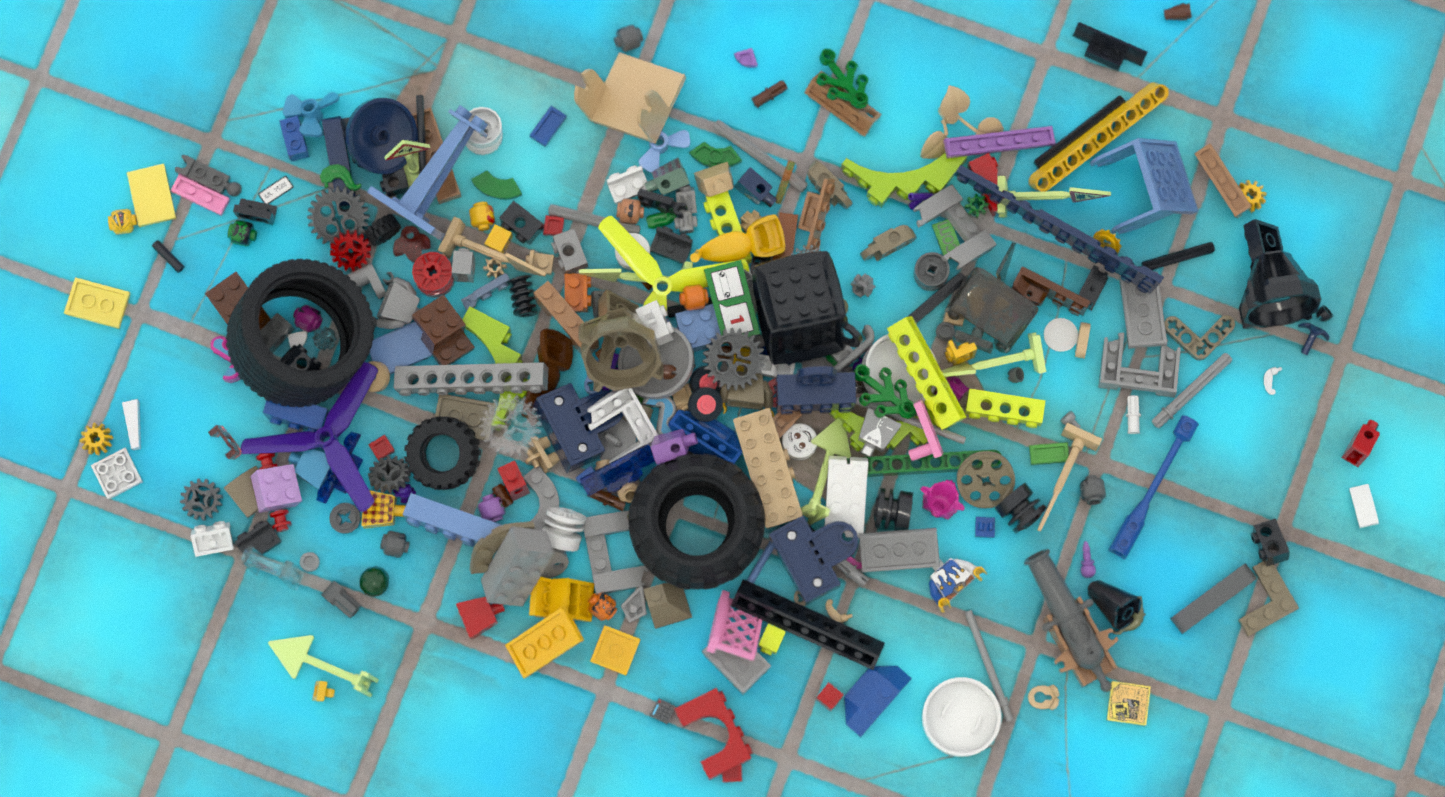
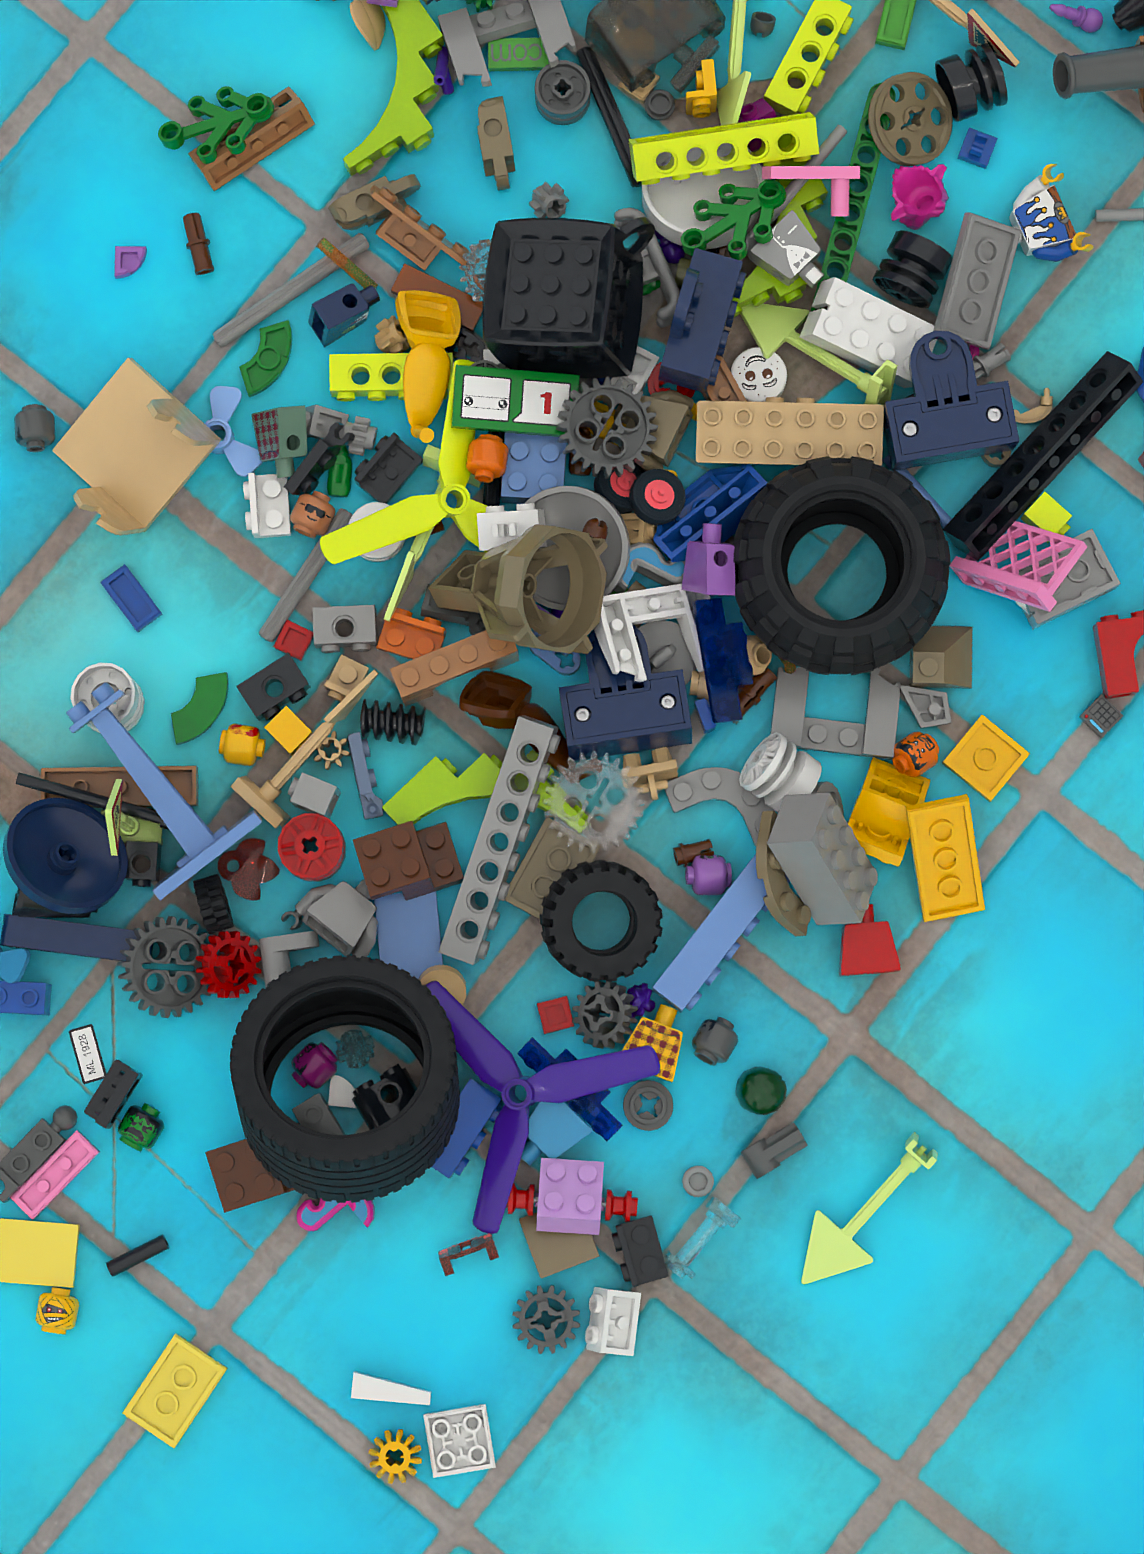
camera: 70 degrees left, 5 degrees up
yellow tile [312,681,335,702] -> none
green piece [320,164,362,191] -> none
red torso [497,460,530,501] -> none
tan torso [694,162,734,197] -> none

